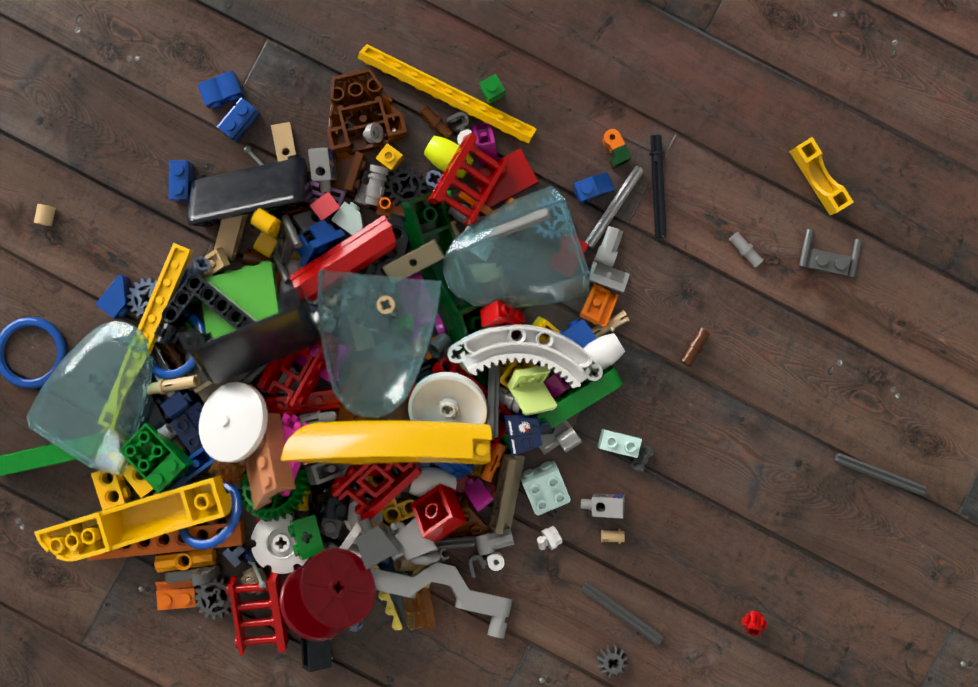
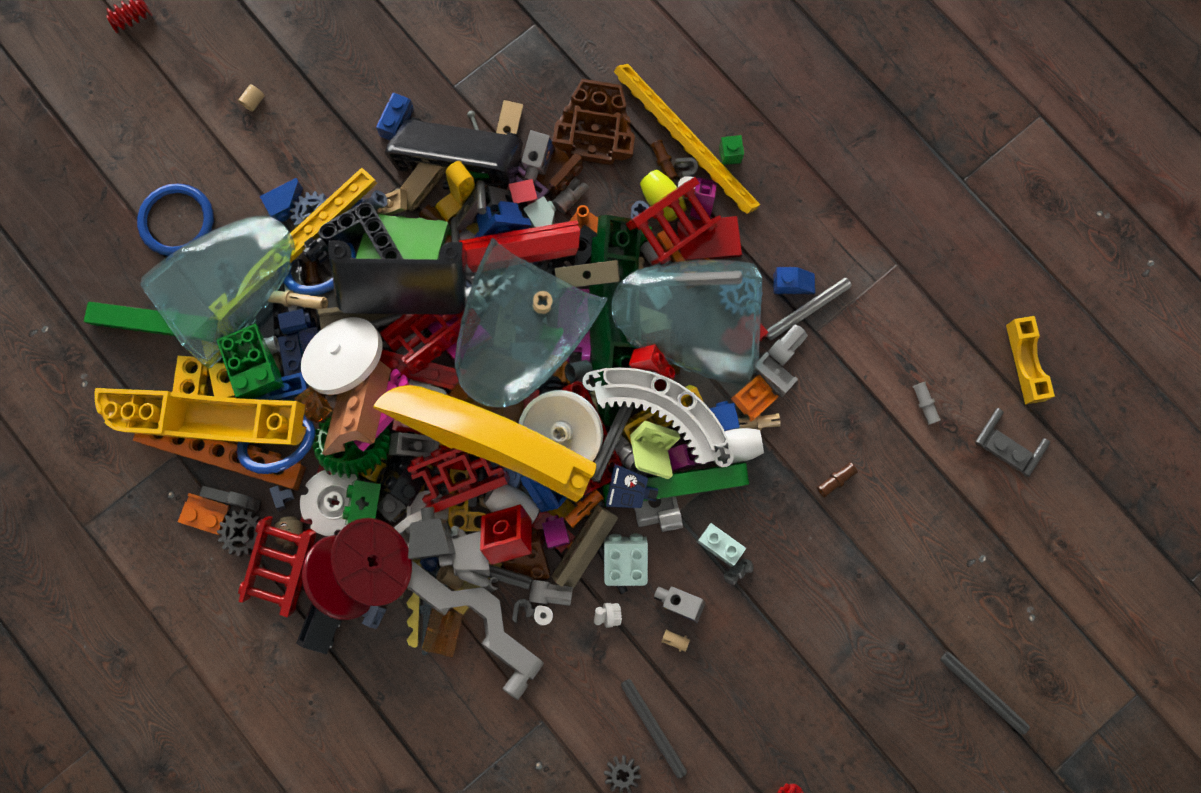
camera: 25 degrees right, 10 degrees down
light orange piece [154,548,217,573] -> none
blue brick [197,71,244,110] -> none
blue brick [217,97,260,143] -> none
hinge [242,549,267,589] -> none
light grey tile [363,123,383,143] -> none
light grey axle [364,165,389,206] -> none
yellow brick [375,143,404,173] -> none
black gear [385,166,426,206] -> none
leg [603,129,631,169] -> none
black axle [649,134,666,238] -> none

